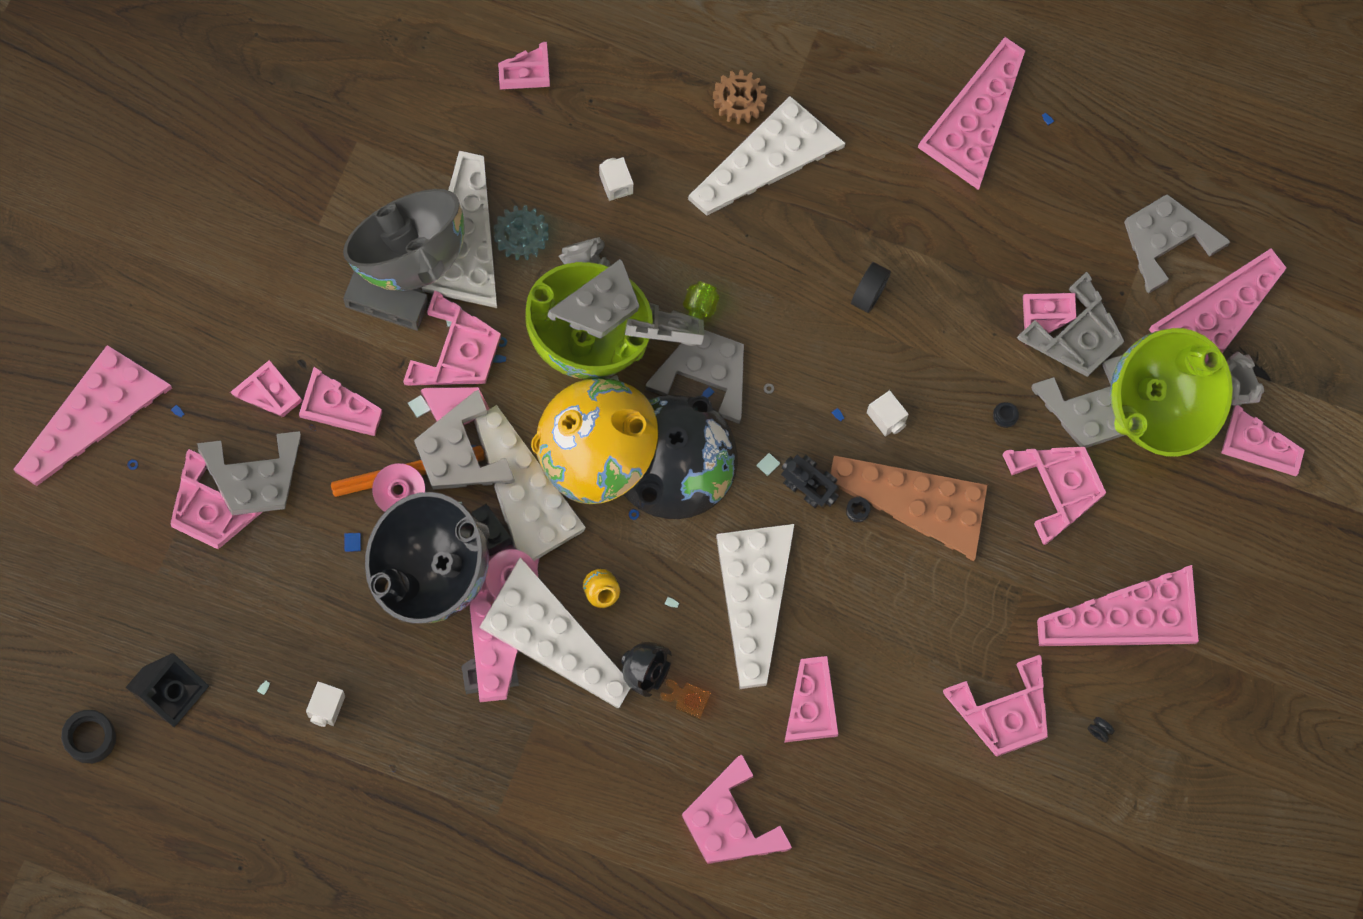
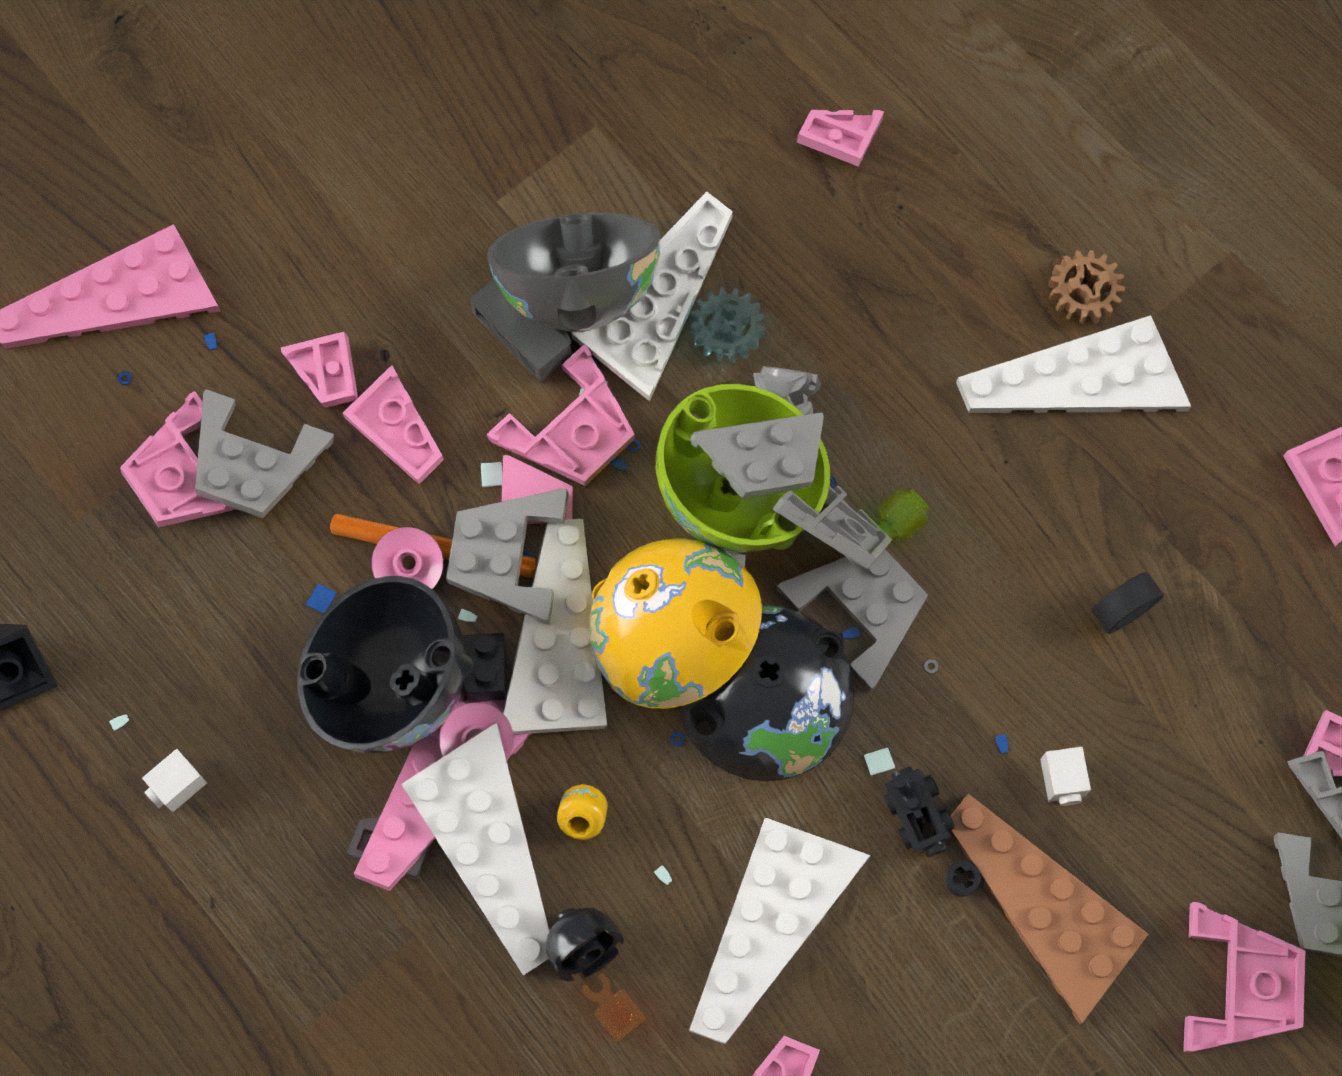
camera: 35 degrees right, 0 degrees up
white brick [599,157,633,201] -> none
black plate [993,402,1019,428] -> none

